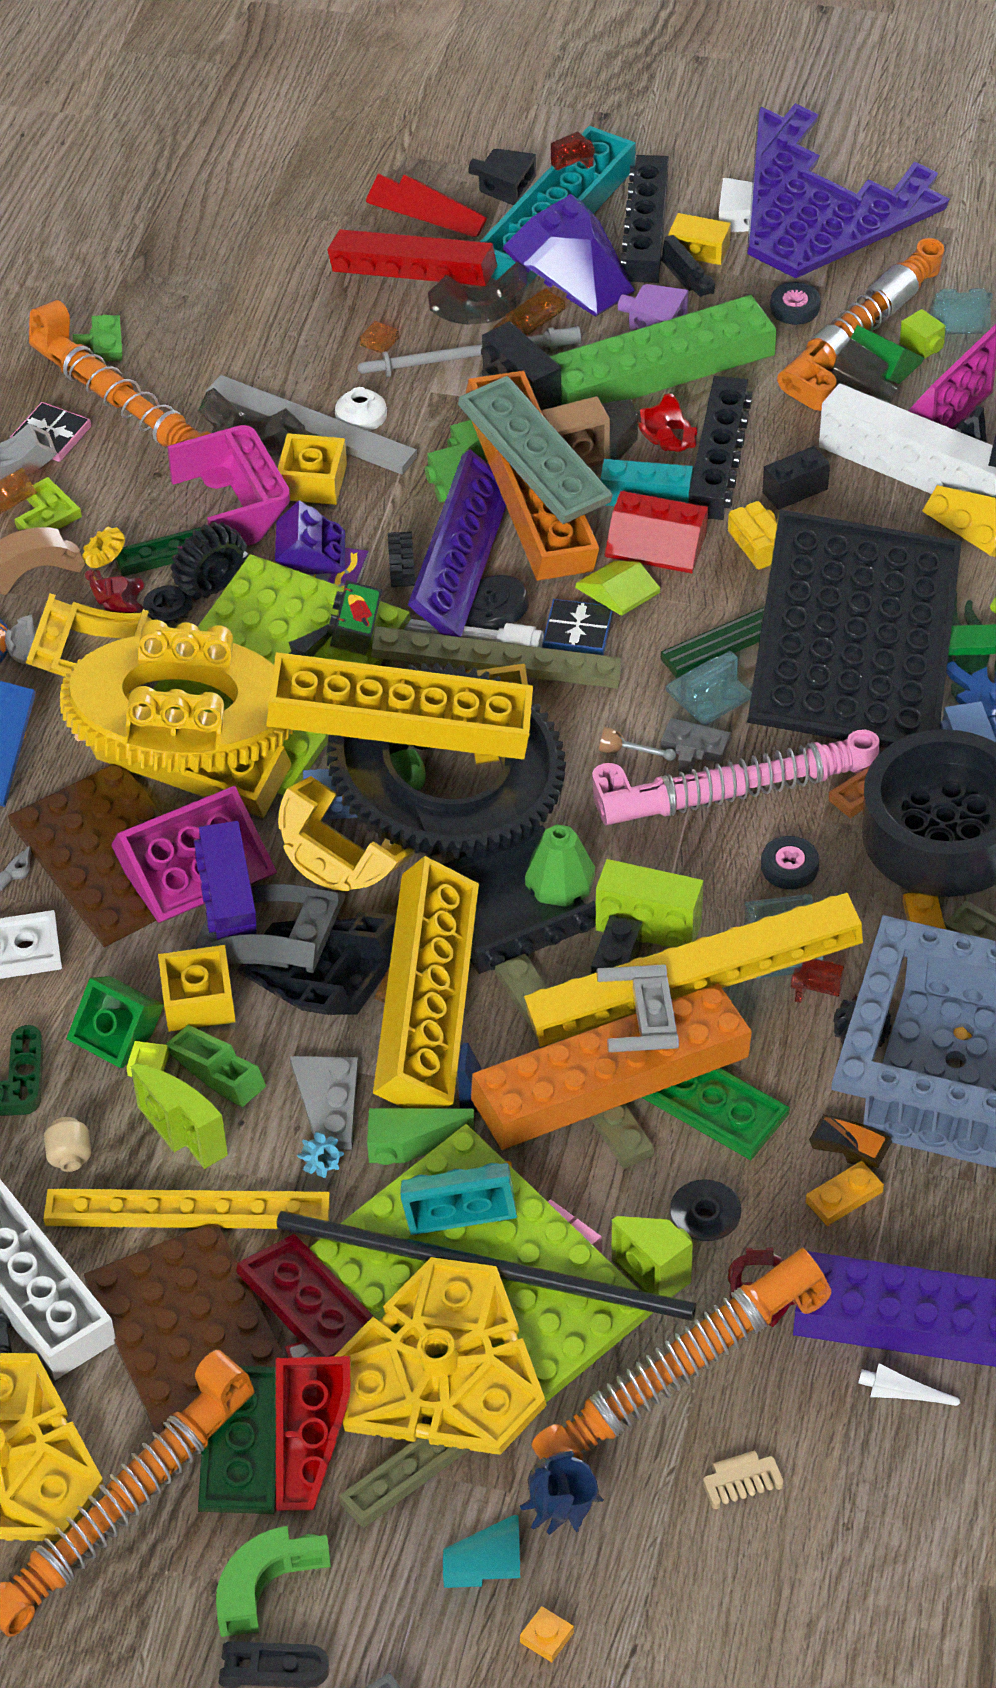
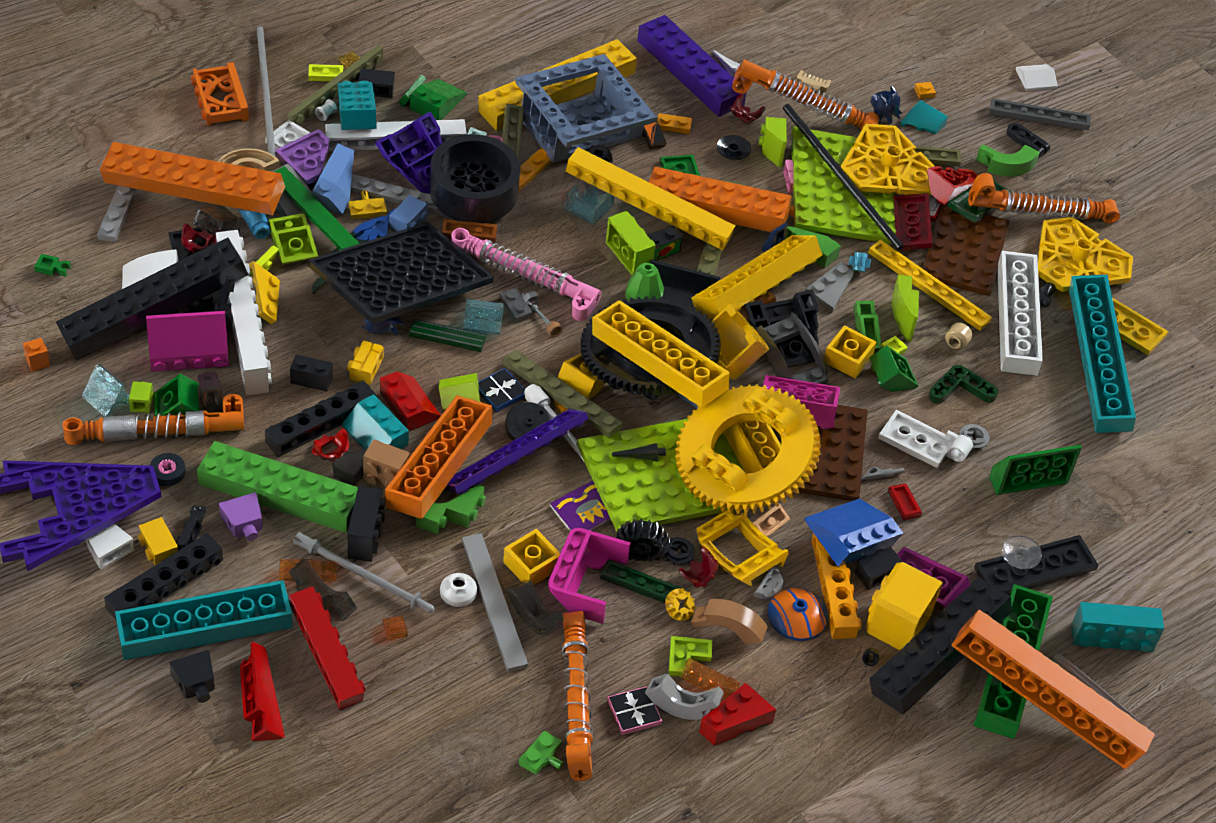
camera: 145 degrees left, 0 degrees up
dark purple piece [194,821,257,940] -> none
dark purple slope [275,500,345,575] -> none
brick [327,580,382,656] -> none
black tyre [387,531,415,587] -> none
teal slope [400,1163,517,1235] -> none
sand green plate [458,376,613,524] -> none
dark purple wedge [503,194,635,317] -> none
clear red bracket [551,131,595,170] -> none
light grey plate [597,965,679,1052] -> none
black bush [761,836,819,890] -> none

